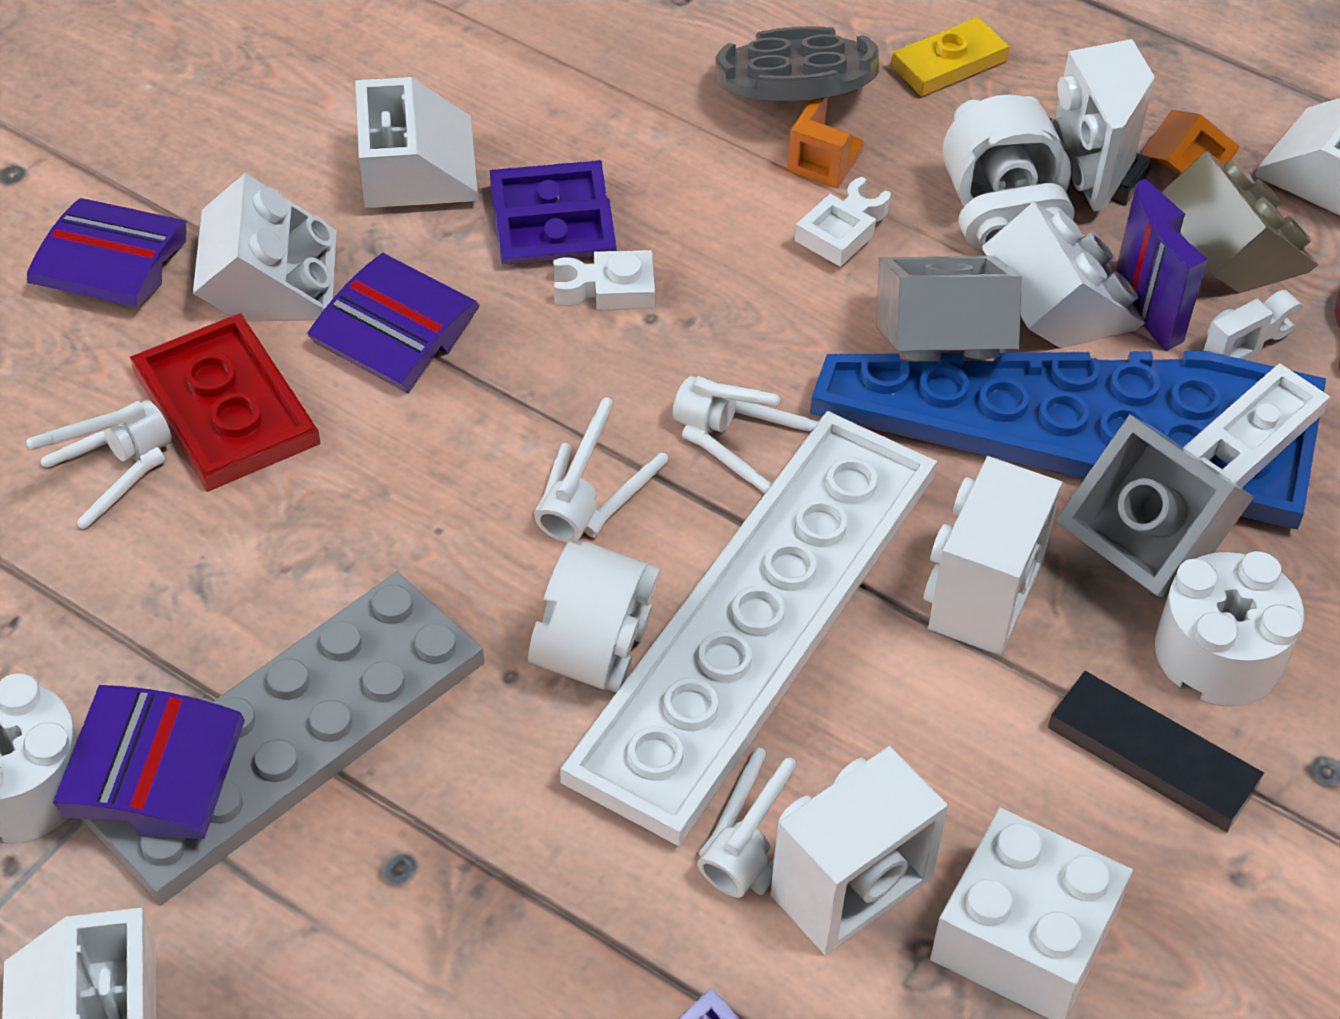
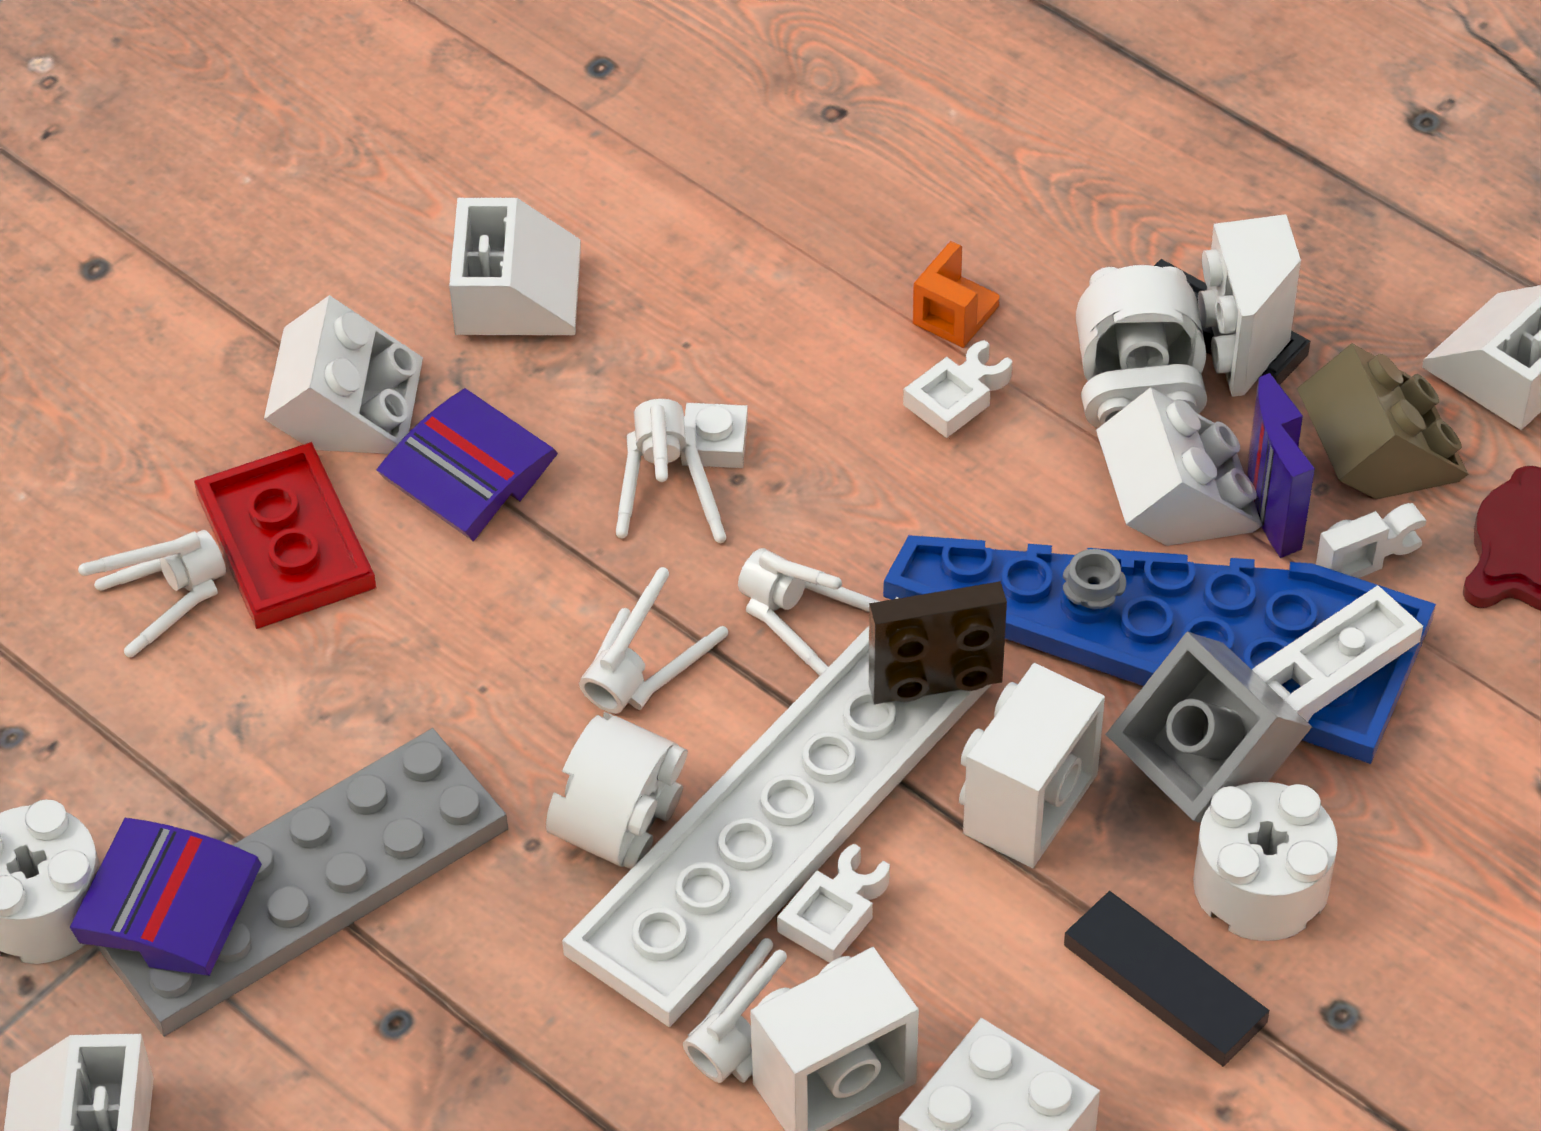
camera: 10 degrees right, 0 degrees up
dark purple slope [27,198,187,307] -> none
dark purple slope [489,160,617,264] -> none
dark grey tile [715,26,879,101] -> none
light grey brick [877,256,1022,360] -> none
yellow plate [891,17,1010,97] -> none
orange panel [1141,110,1240,176] -> none
none -> white plant [616,399,726,544]
none -> white plate [777,844,890,963]
none -> dark brown plate [868,581,1007,705]
none -> light grey plate [1063,549,1126,609]

